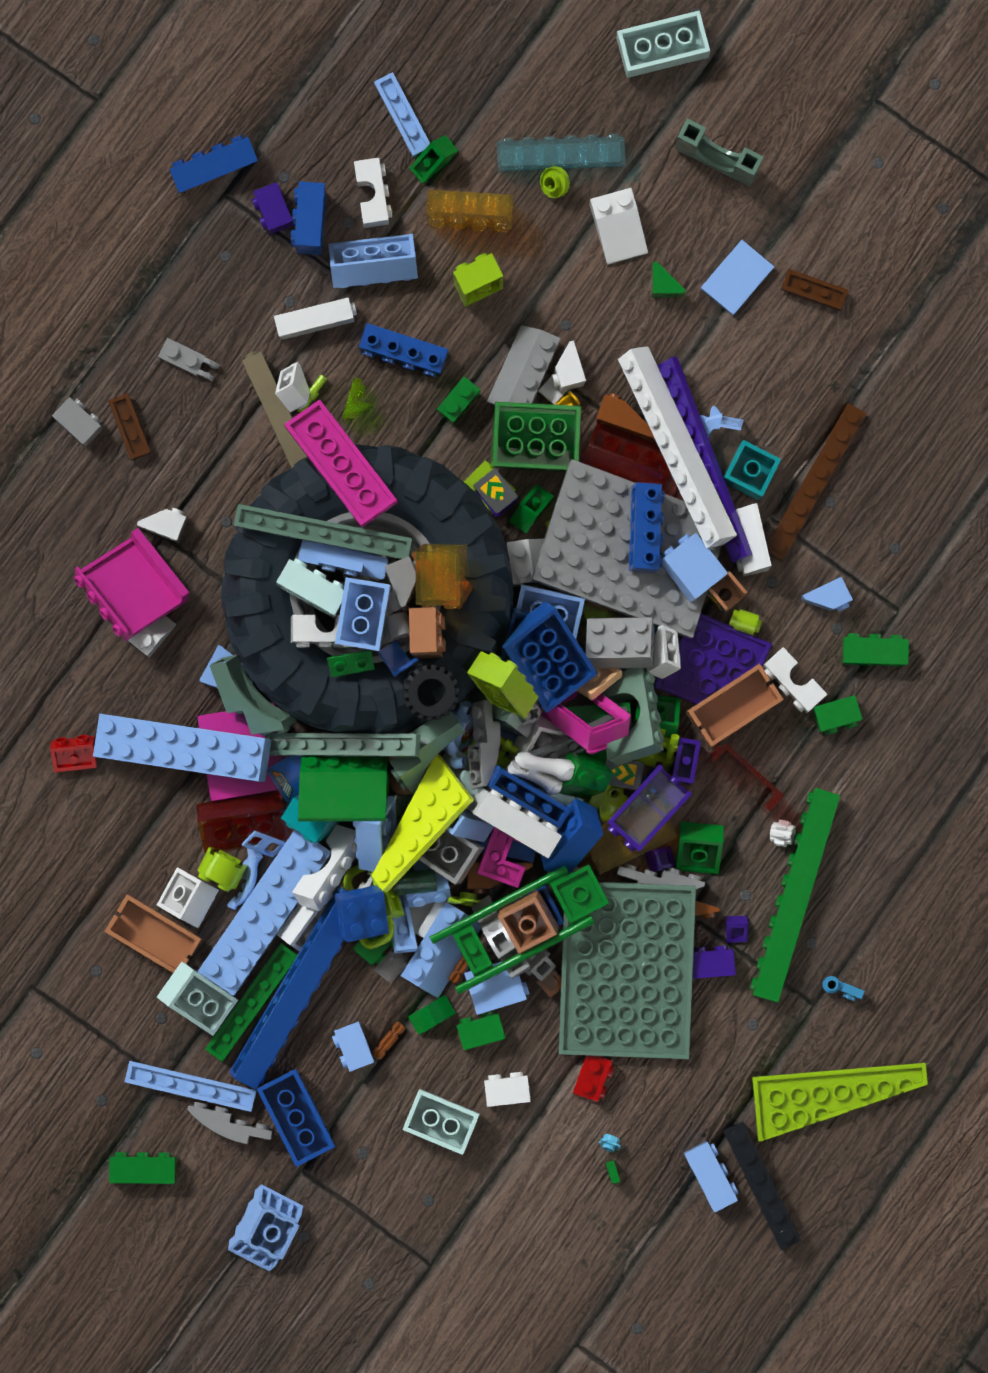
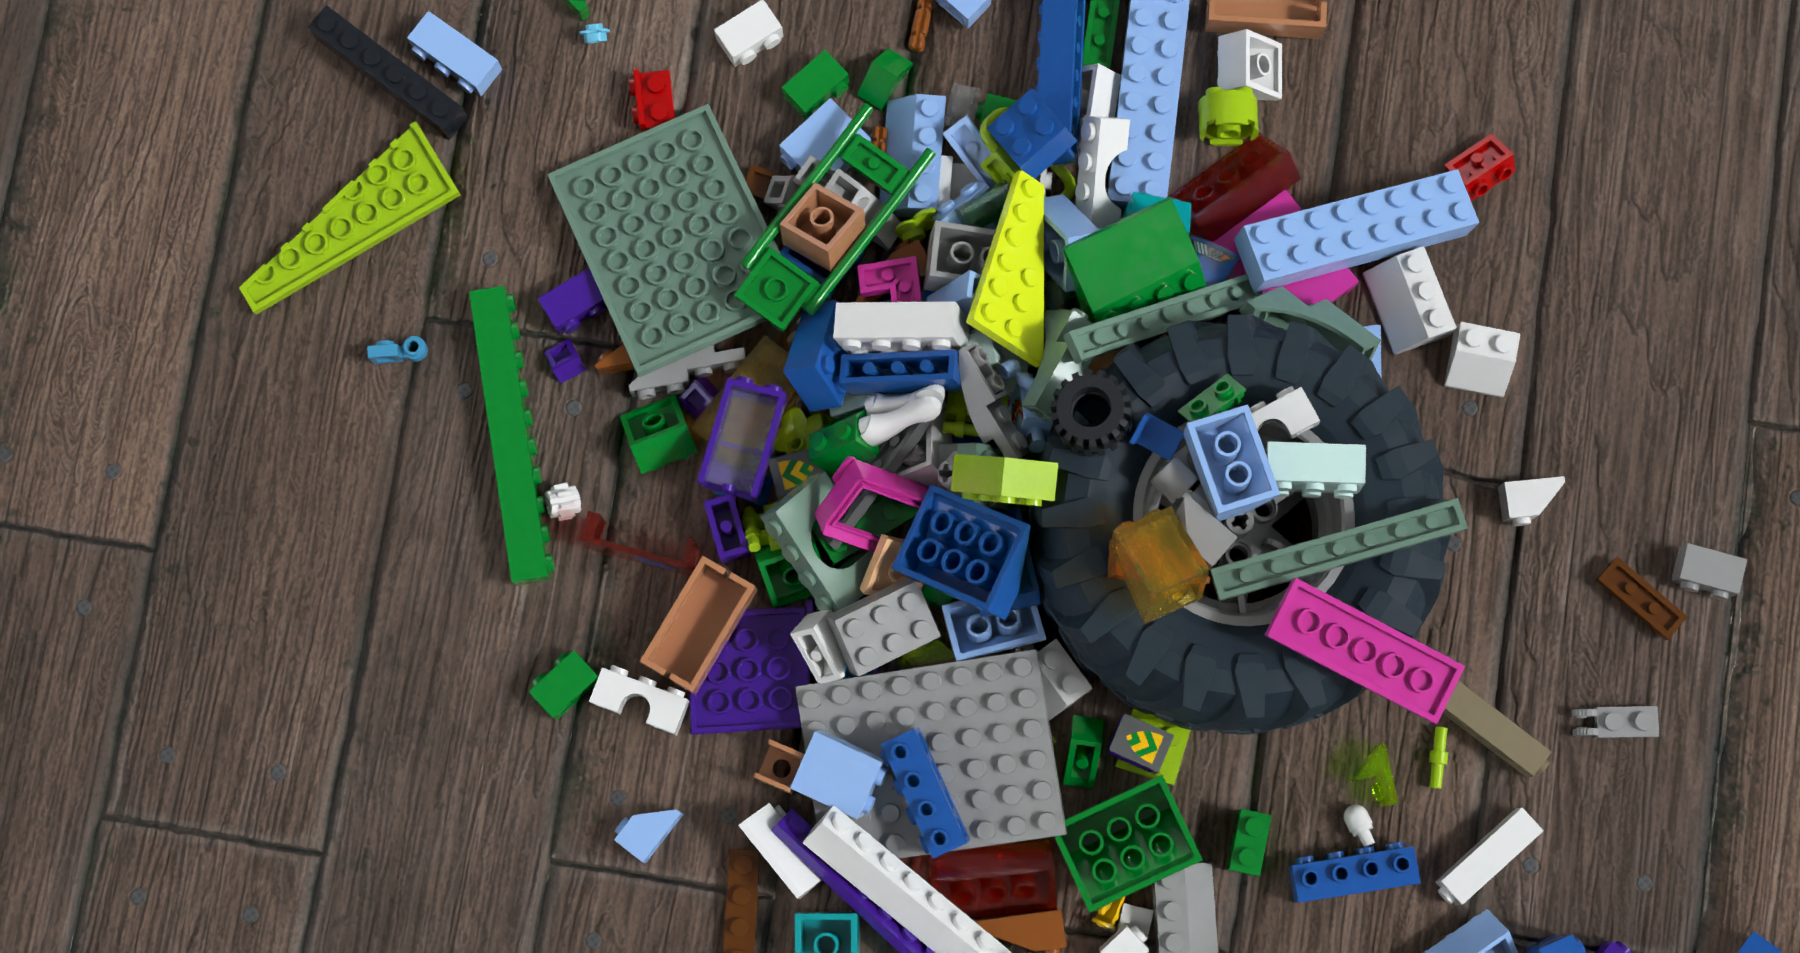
camera: 155 degrees right, 5 degrees down
dark pink panel [74,528,189,642] -> none
light blue piece [227,831,285,910] -> none
white slope [275,362,310,412] -> none
light blue bracket [298,540,388,580] -> none
nougat brick [409,607,446,659] -> none
lime brick [729,609,762,636] -> none
green brick [841,633,909,667] -> none
none -> white cylinder [1344,804,1375,847]
none -> white slope [1362,246,1456,355]

